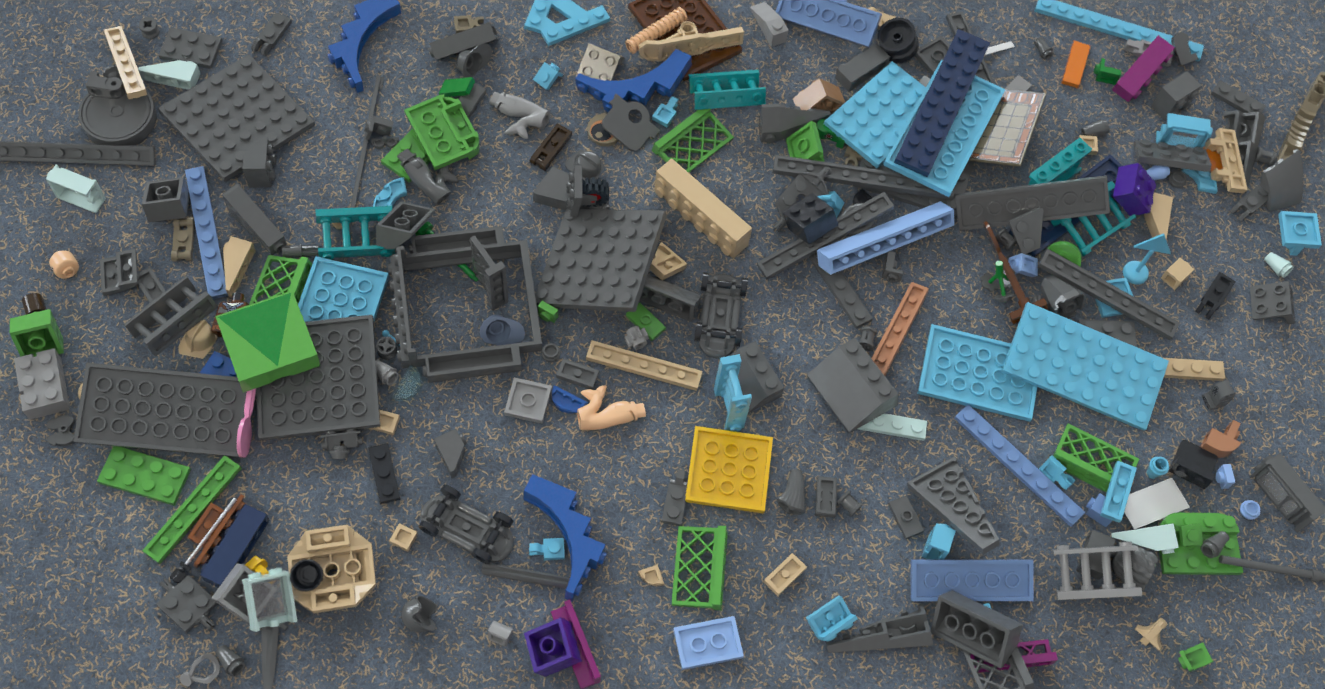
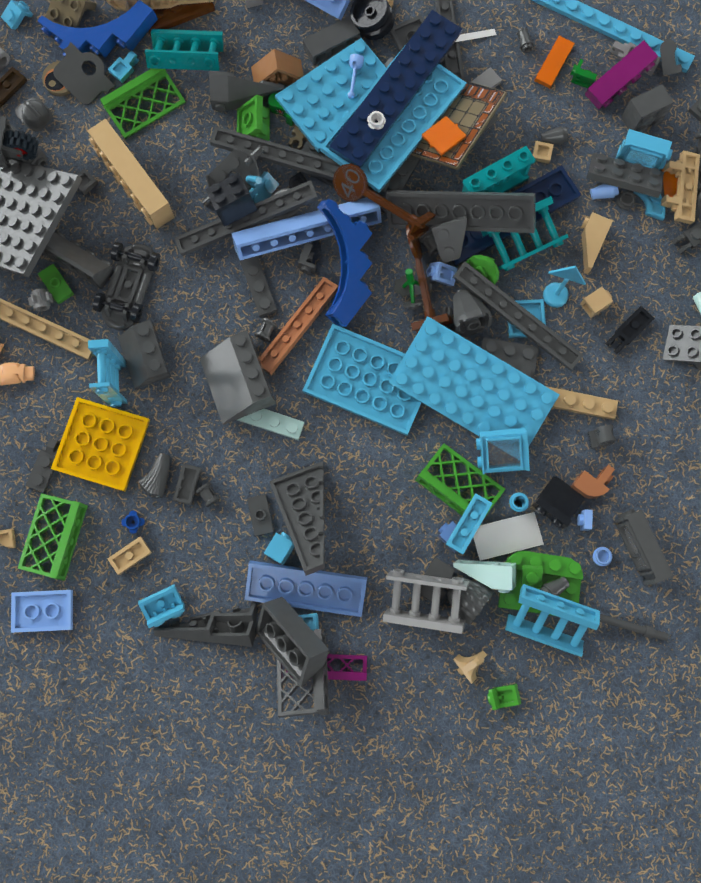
camera: 15 degrees right, 15 degrees up
tan wing [649,242,687,280] -> none
medium blue plate [954,405,1085,527] -> none
medium azure plate [1039,455,1075,490] -> none
dark purple brick [1113,163,1156,216] -> none
none -> blue plate [121,510,145,534]
none -> blue arch [317,199,373,327]
none -> reddish brown piece [333,163,436,240]
none -> light blue hinge [348,54,364,99]
none -> white plate [367,111,386,130]
none -> orange piece [422,116,466,156]
none -> medium azure window [476,428,530,474]
none -> medium azure fence [505,584,600,657]

